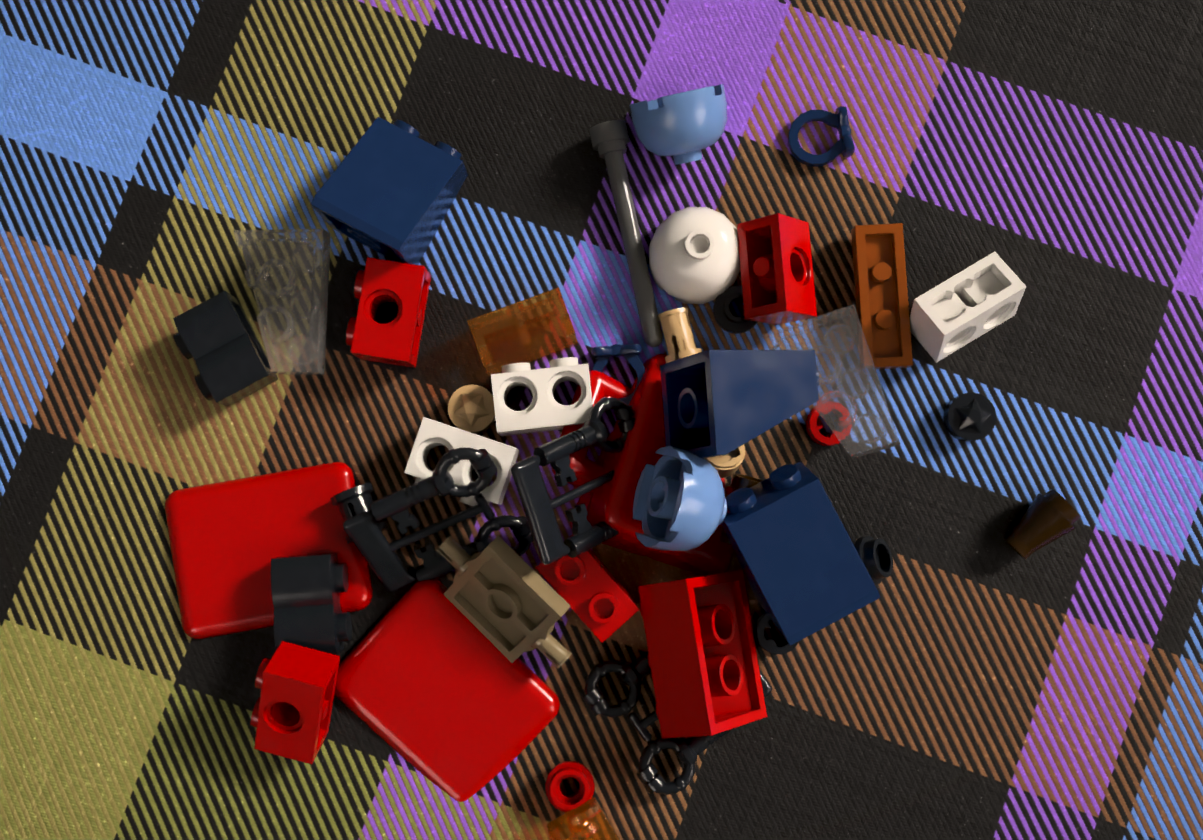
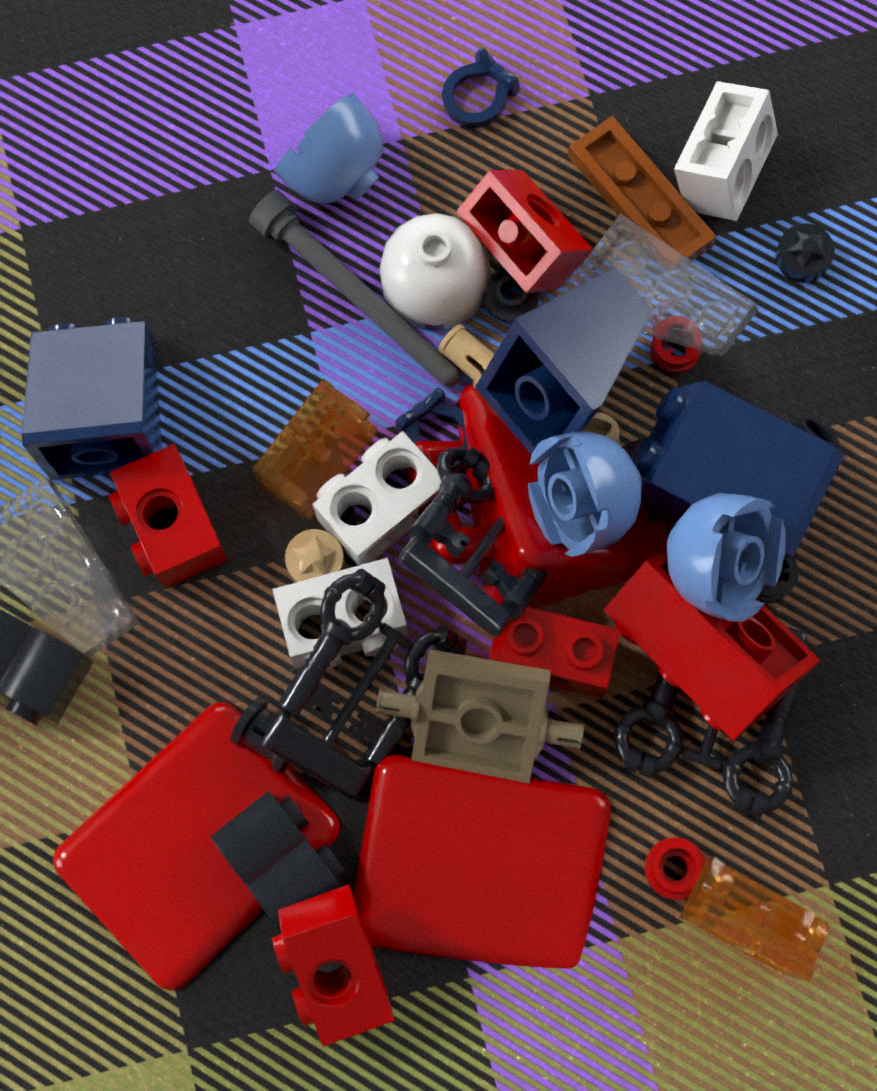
camera: 30 degrees left, 10 degrees down
none -> medium blue cylinder [667,493,786,621]

